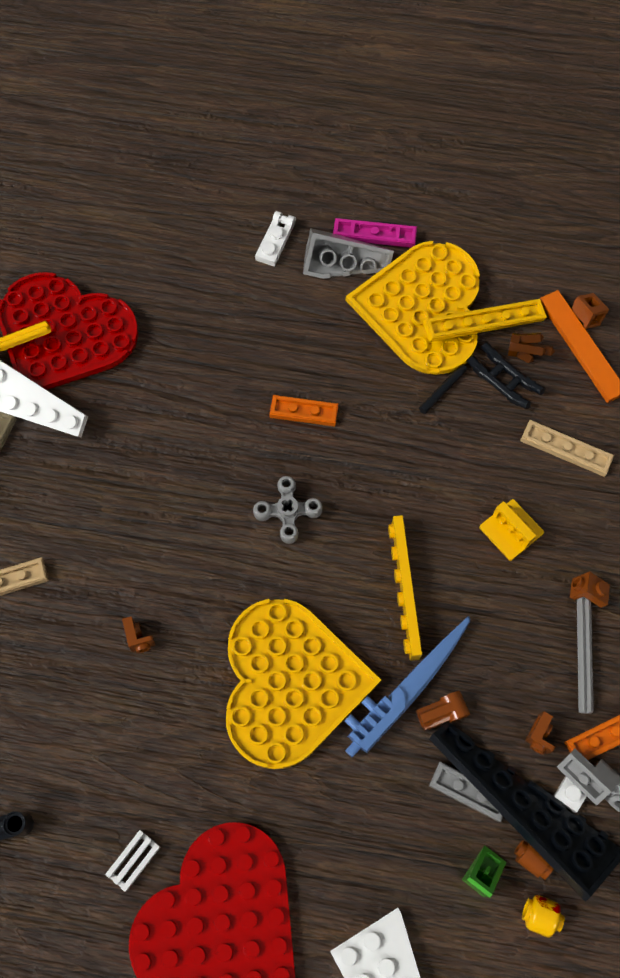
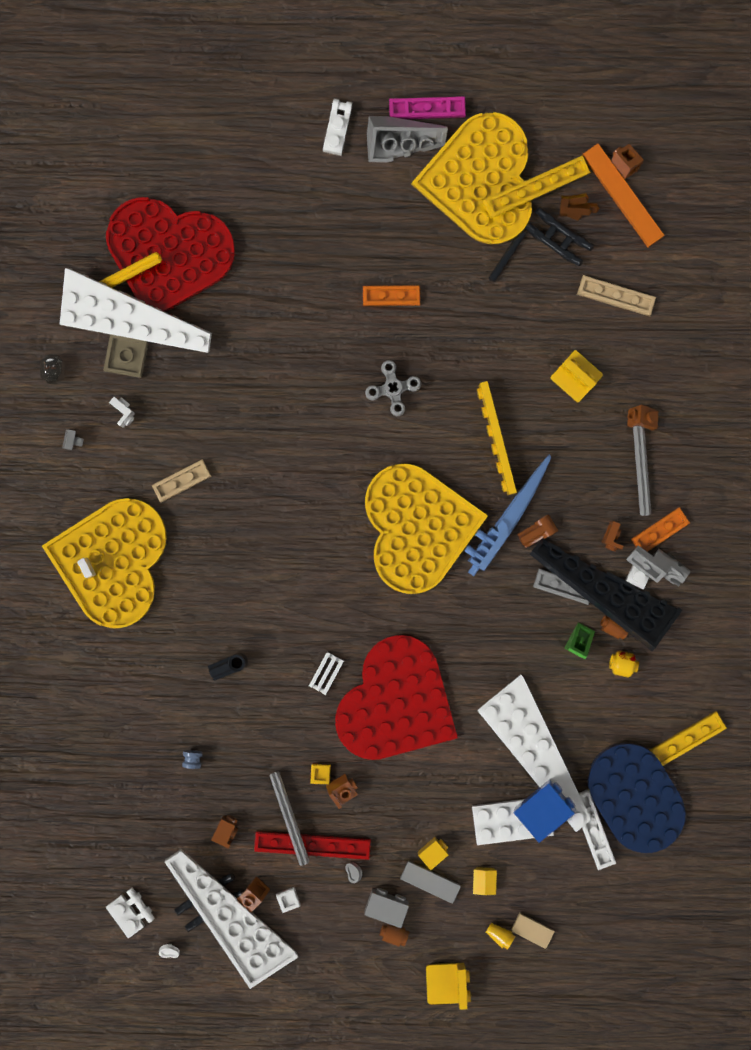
camera: 10 degrees left, 20 degrees up
dark orange bracket [122,616,155,653] -> none

